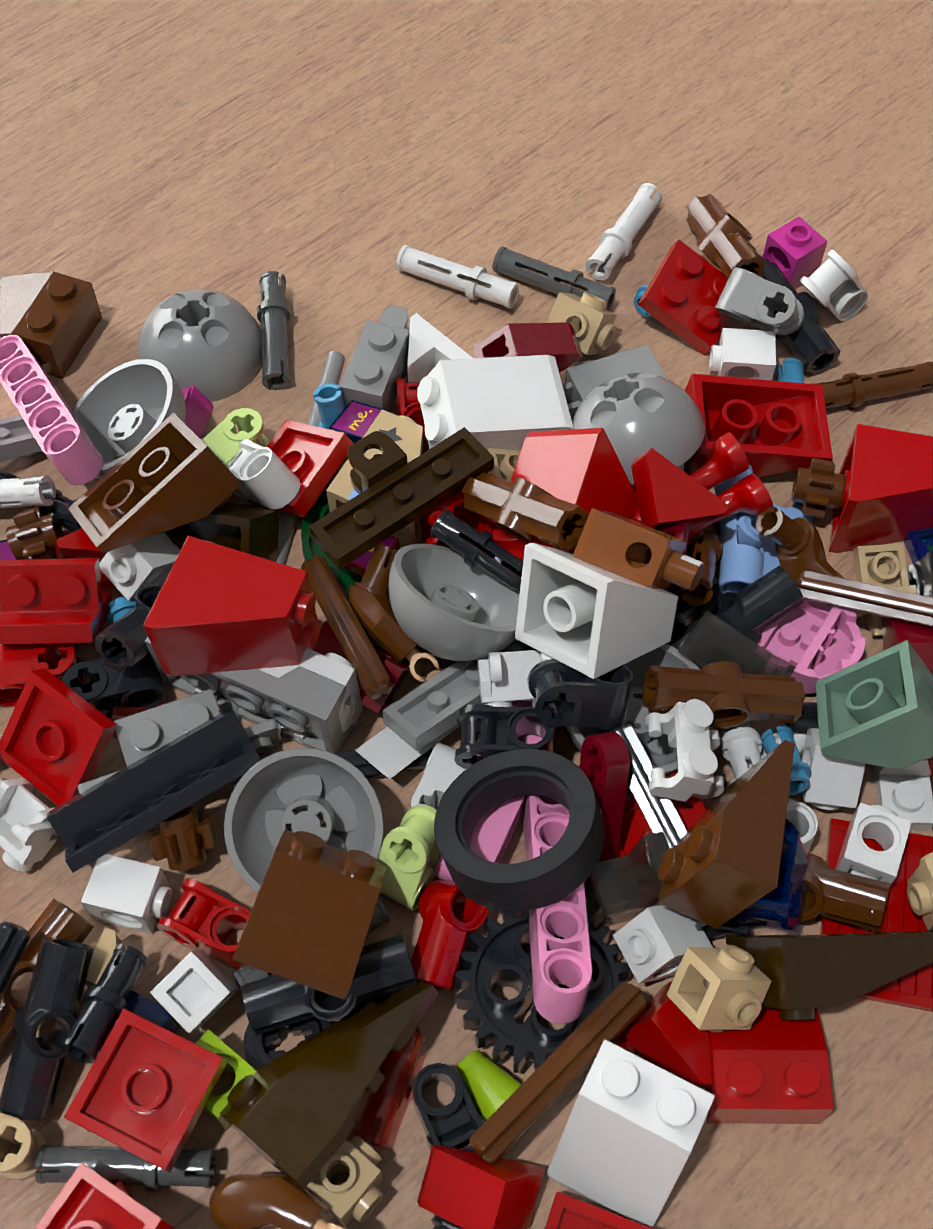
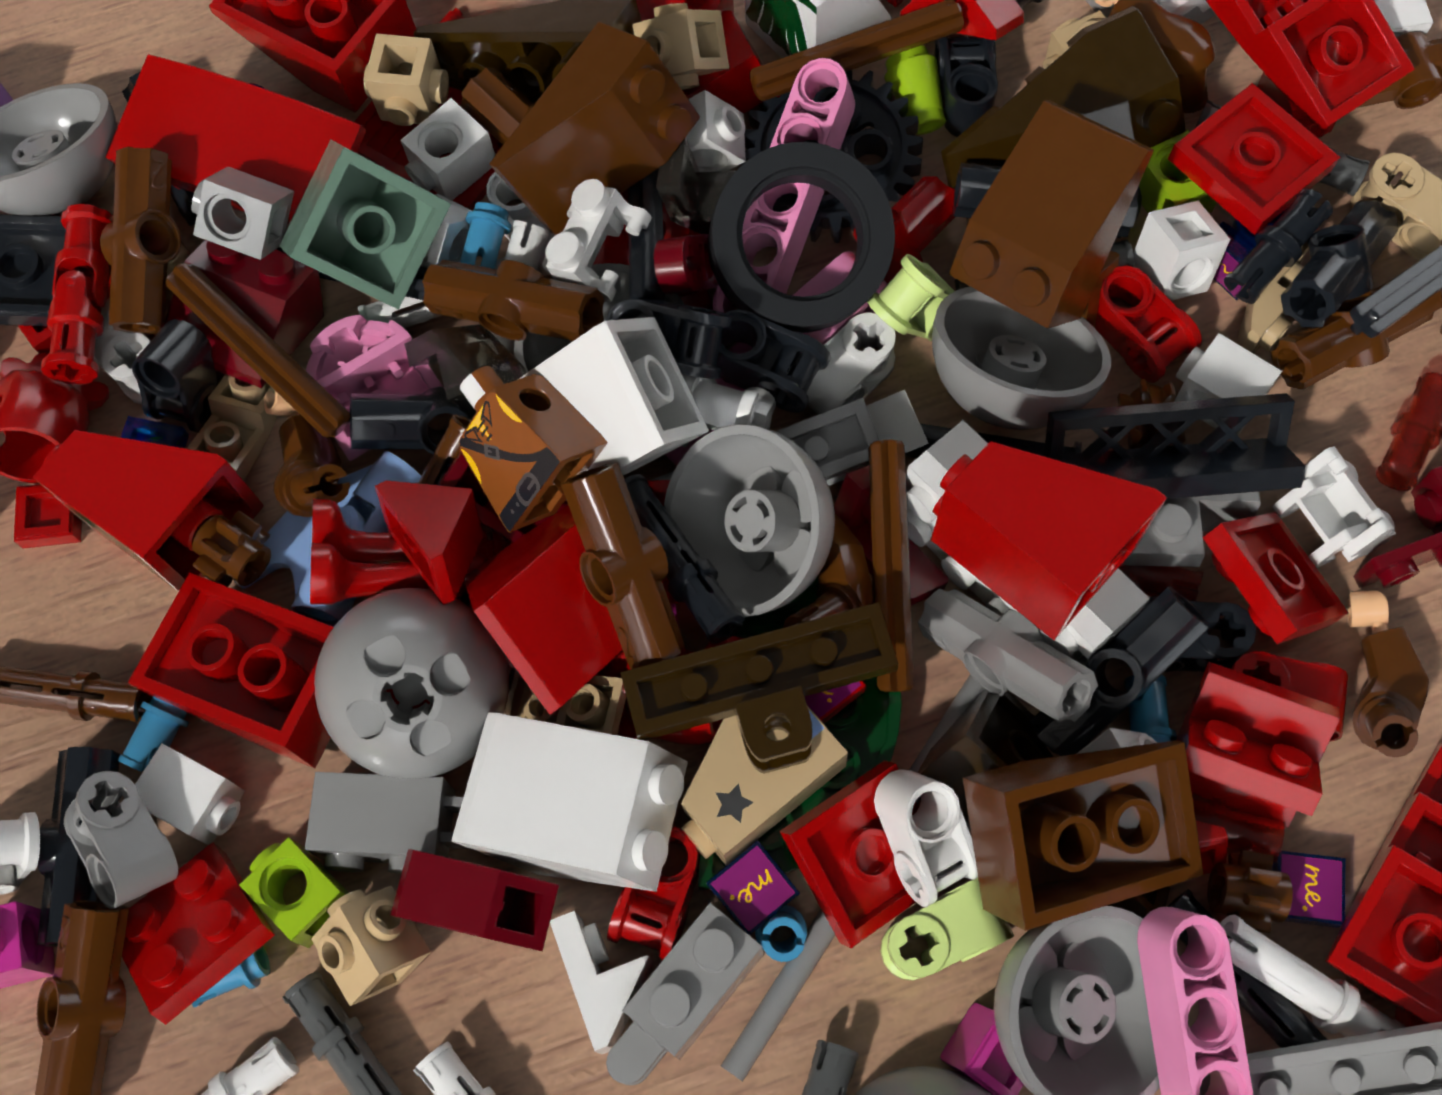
camera: 150 degrees left, 10 degrees up
none -> lime brick [239,837,349,948]

